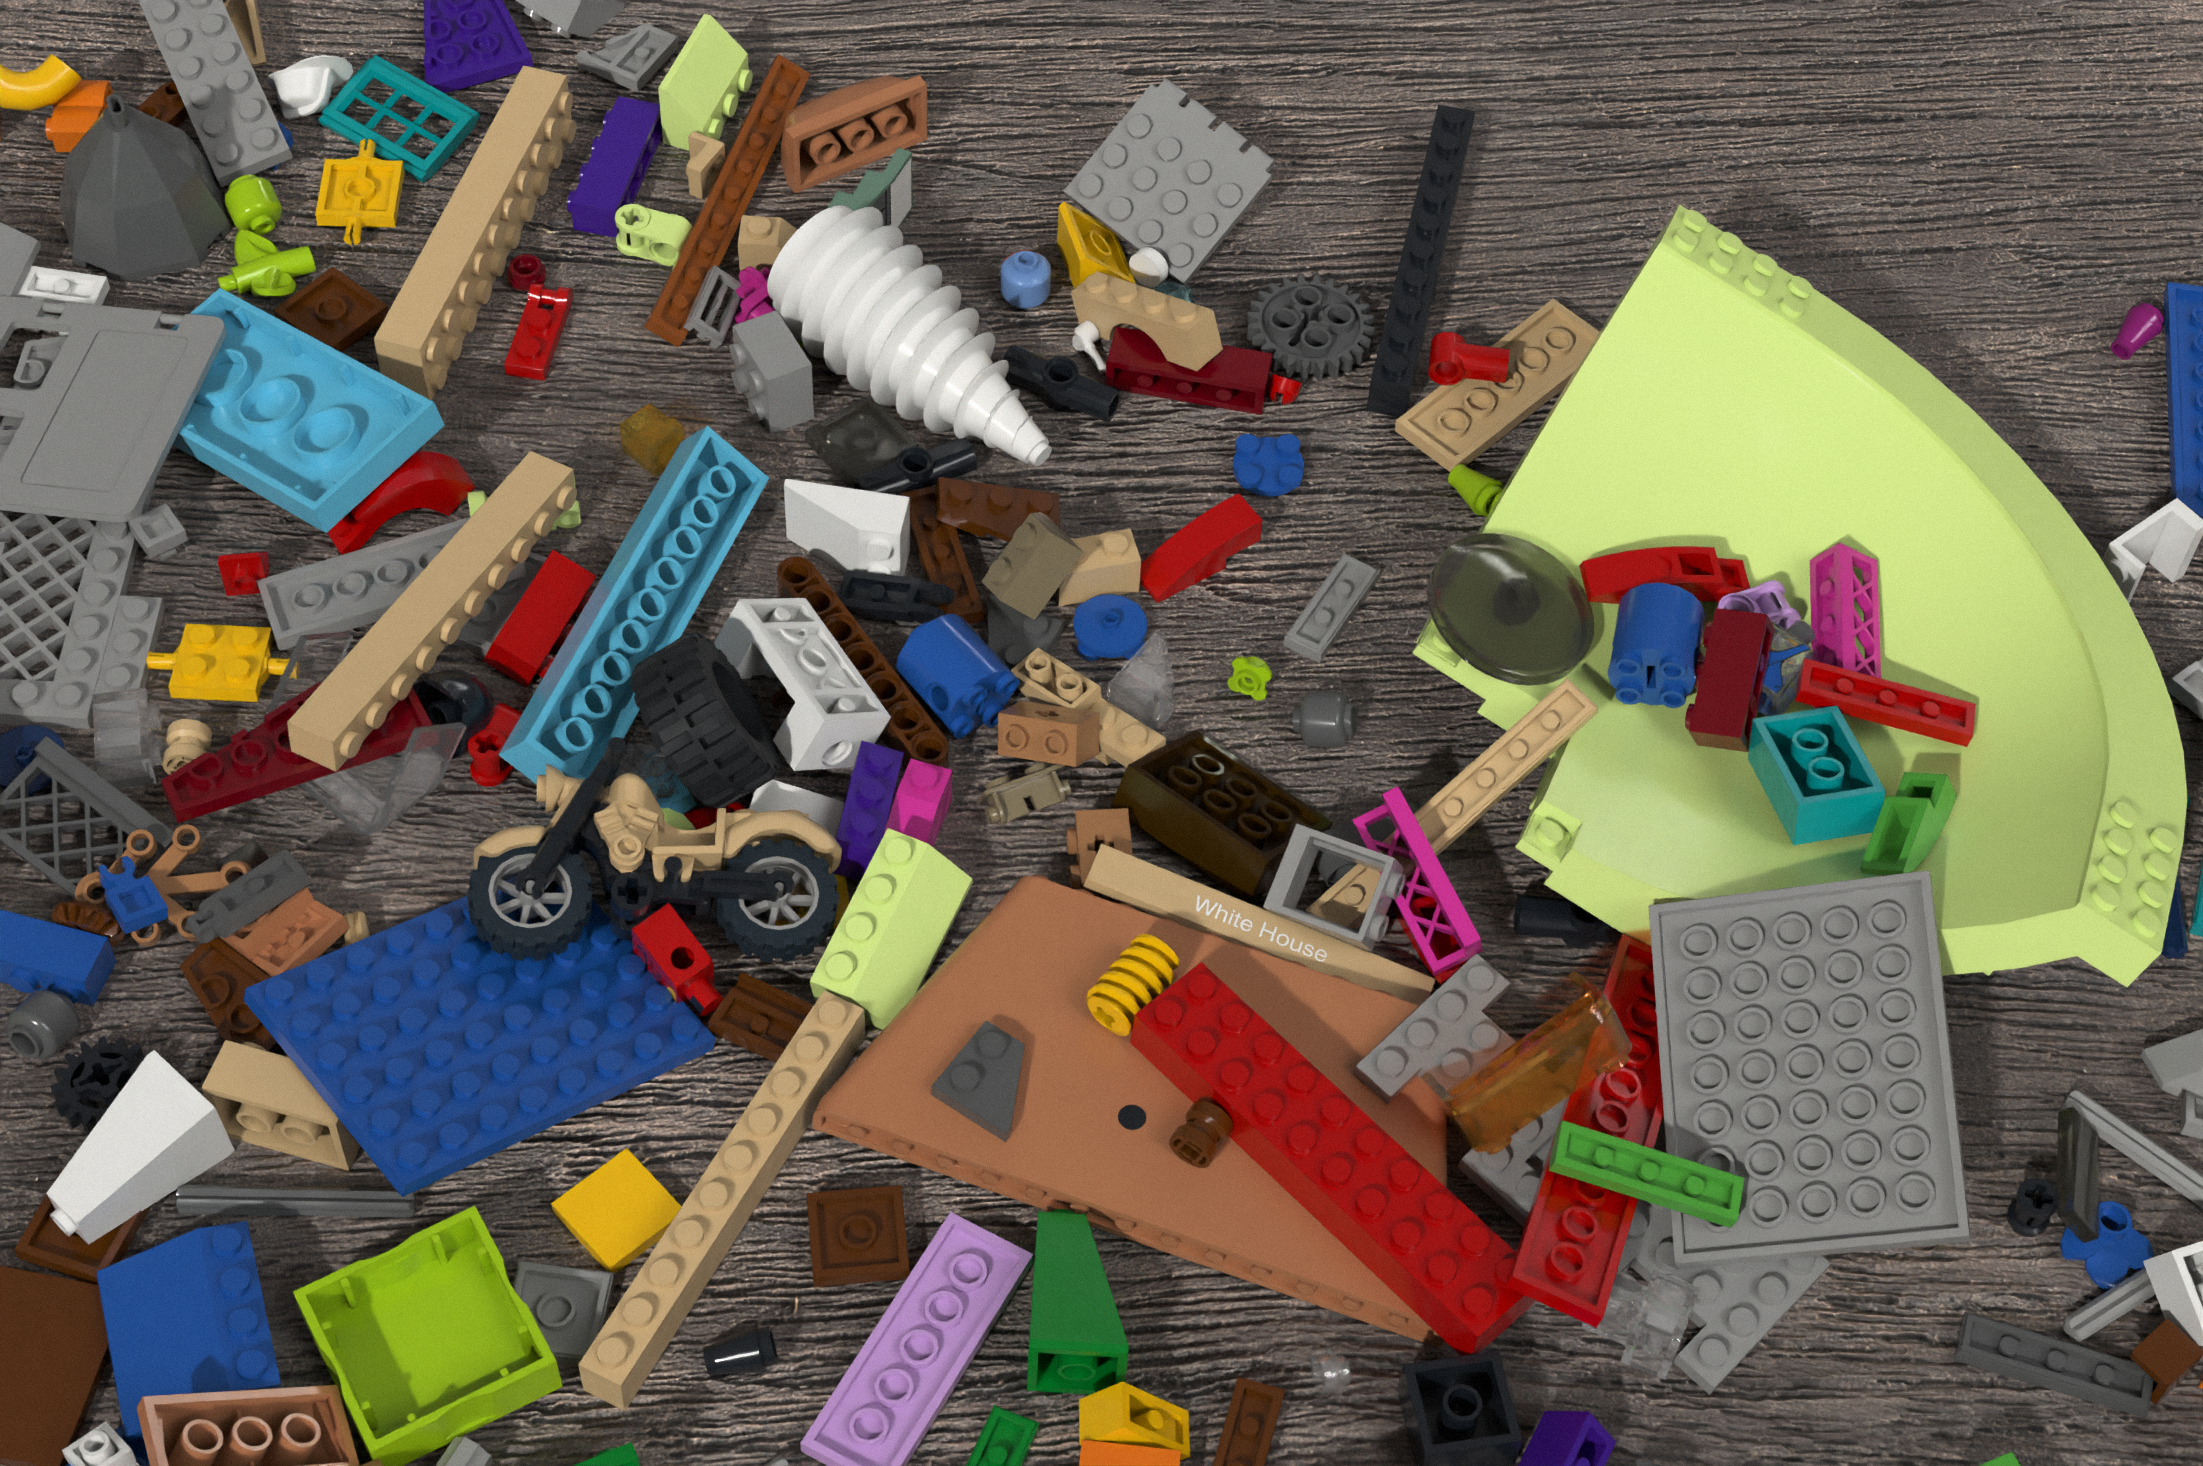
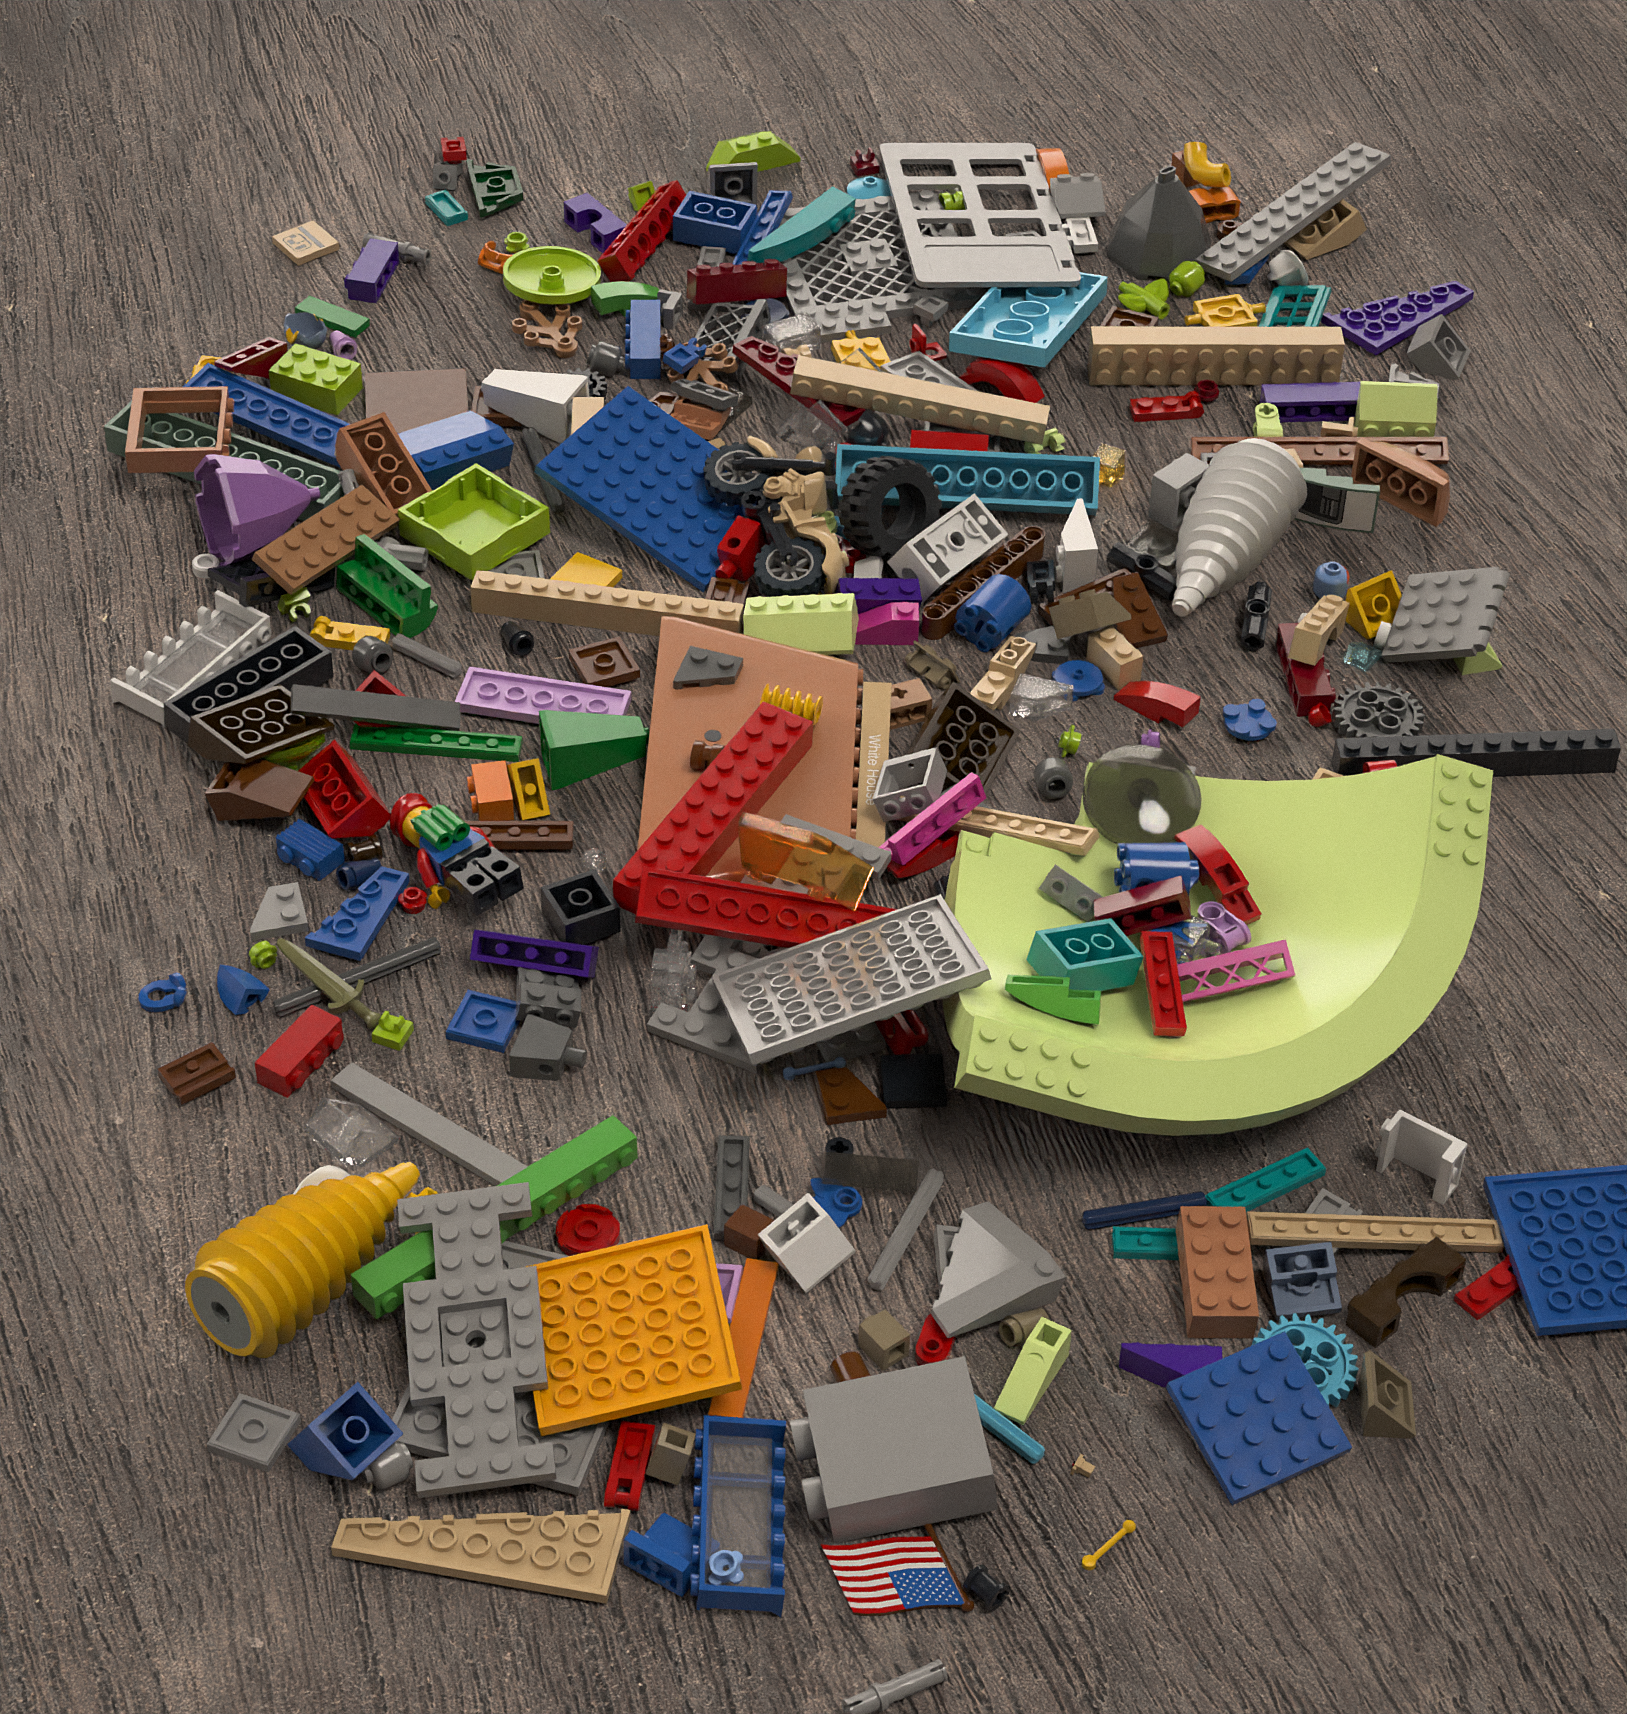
camera: 75 degrees right, 10 degrees down
medium nougat brick [998,701,1100,767] -> none
bright green plate [1548,1120,1744,1228] -> none
none -> light grey hinge [1039,864,1102,922]
none -> medium lavender plate [1141,729,1160,757]

